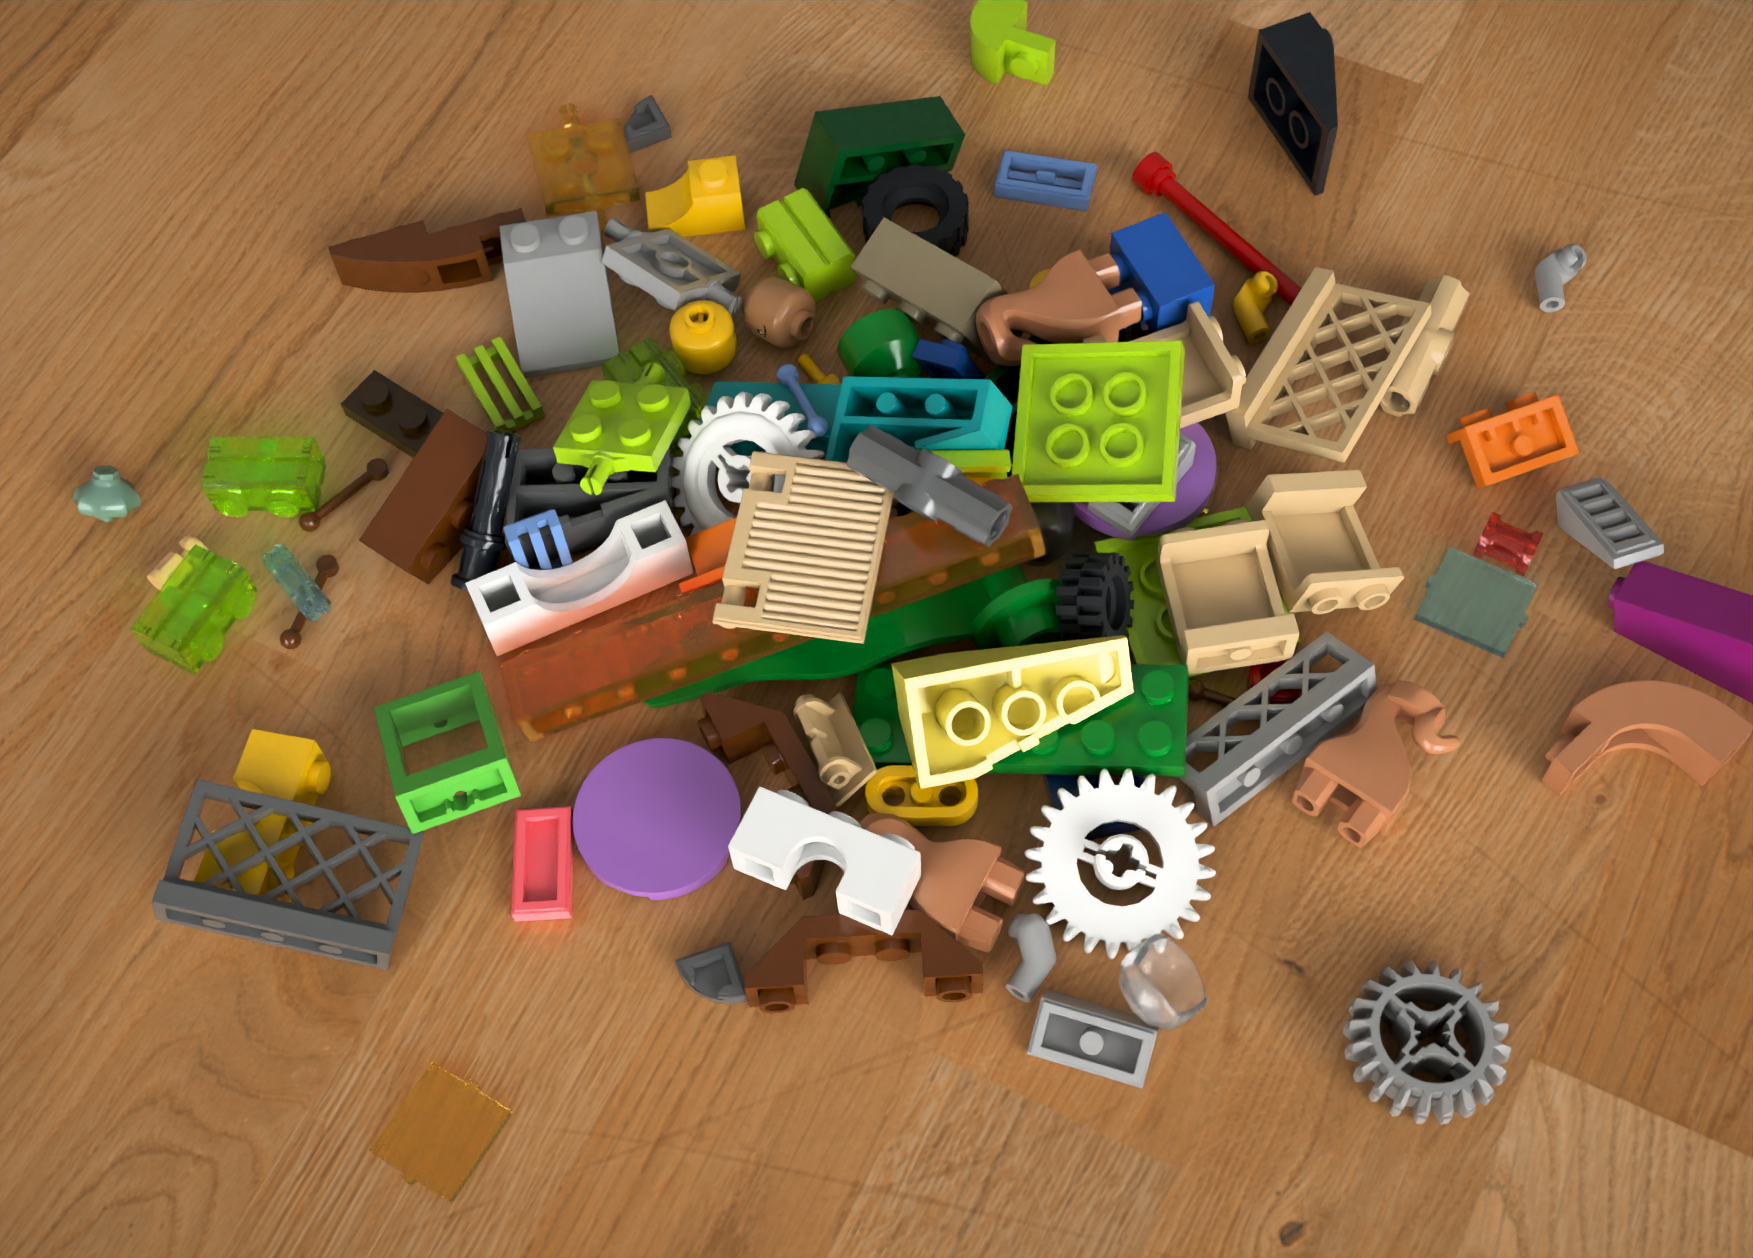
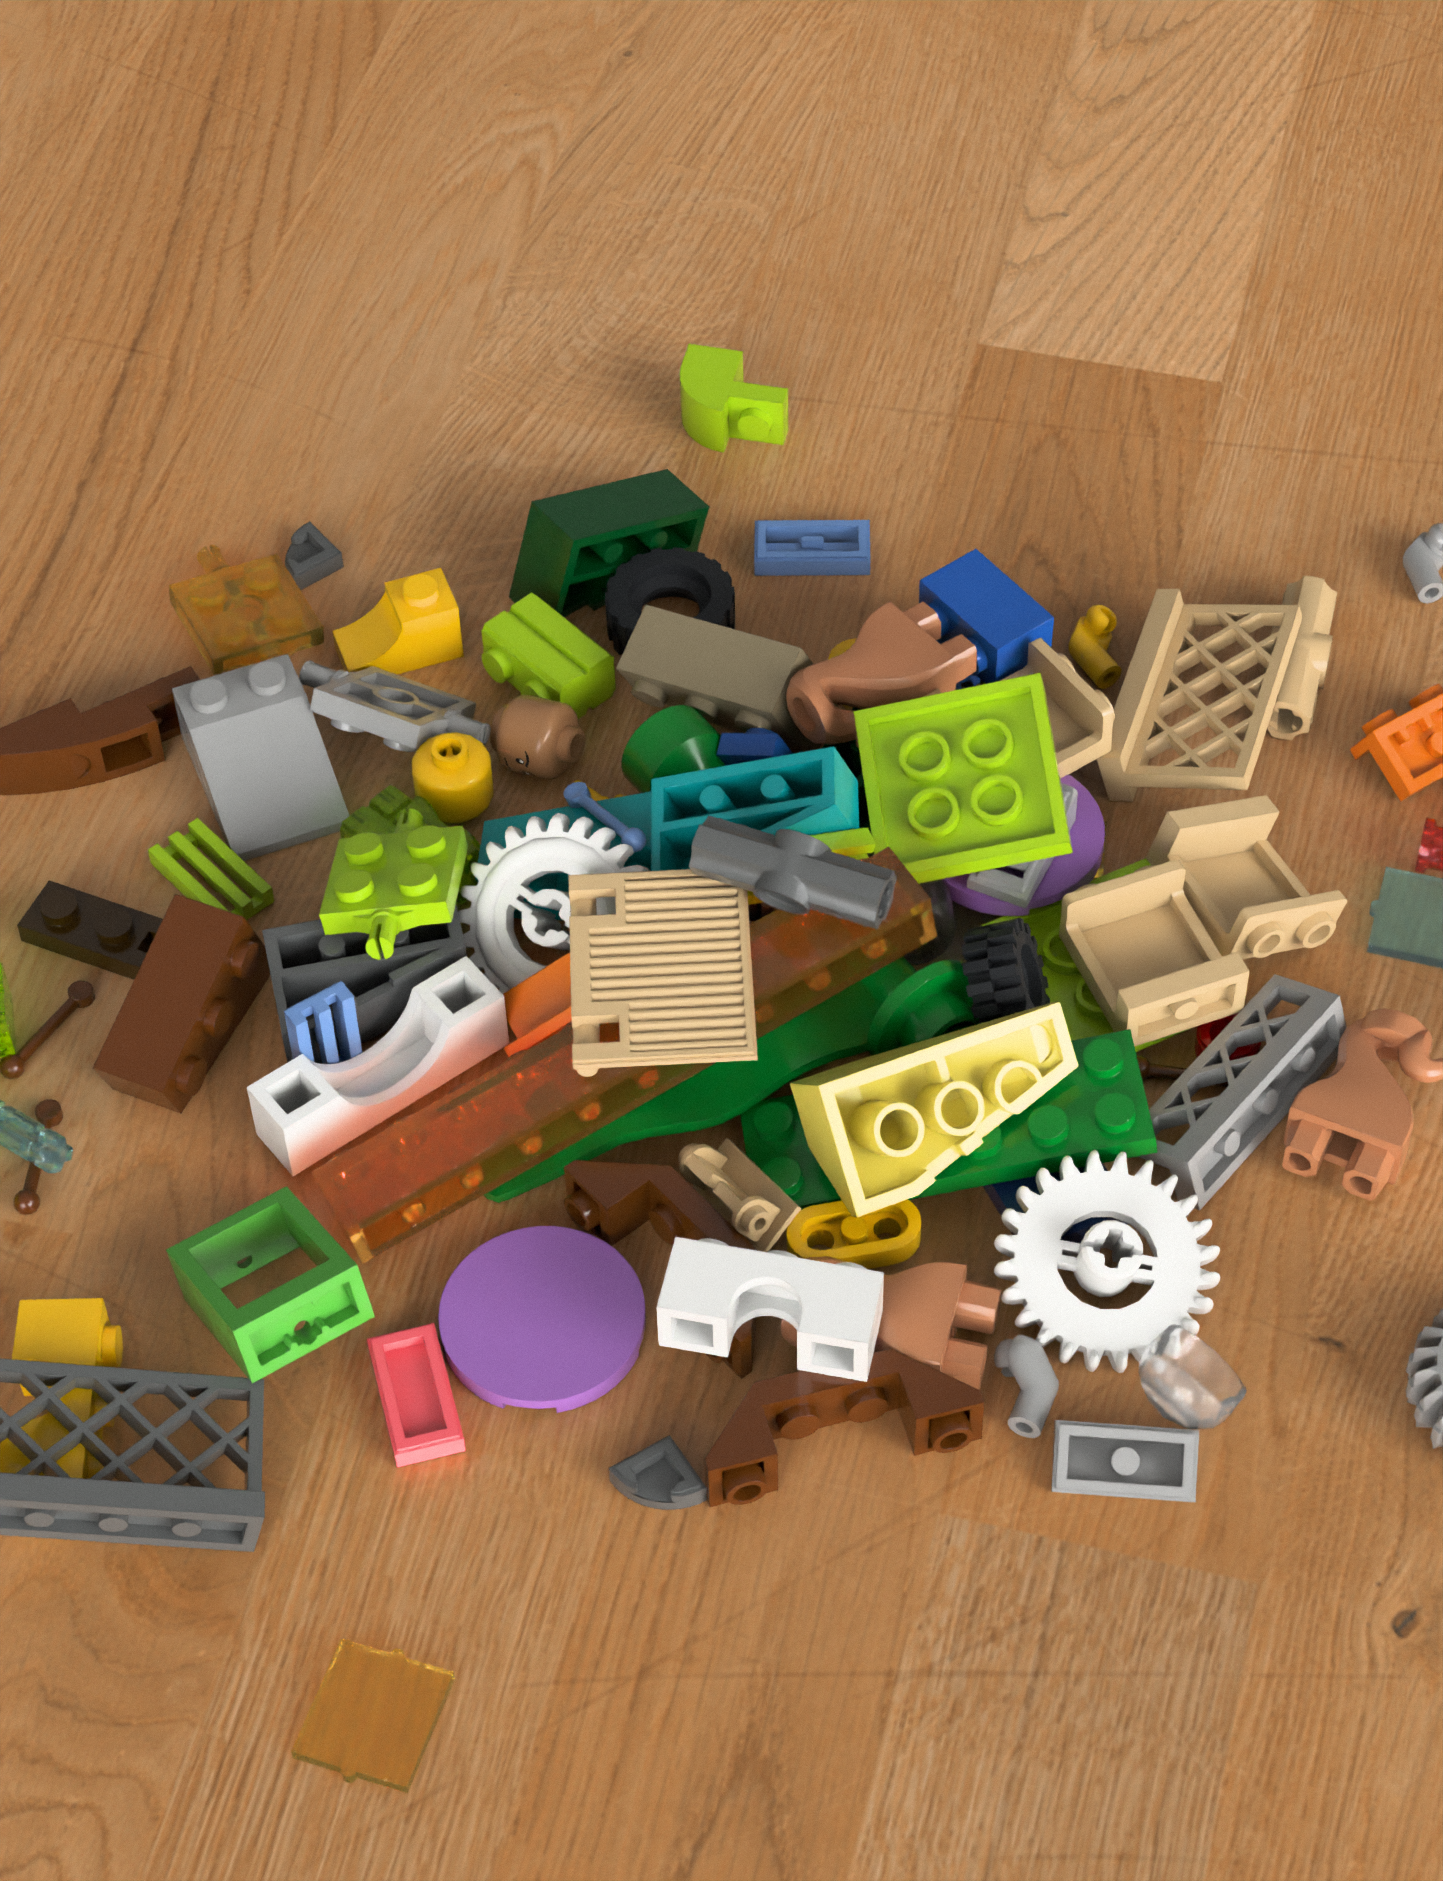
camera: 15 degrees left, 10 degrees down
black pin [450,429,522,591] -> none
red piece [1132,152,1302,305] -> none
black slope [1248,12,1338,196] -> none

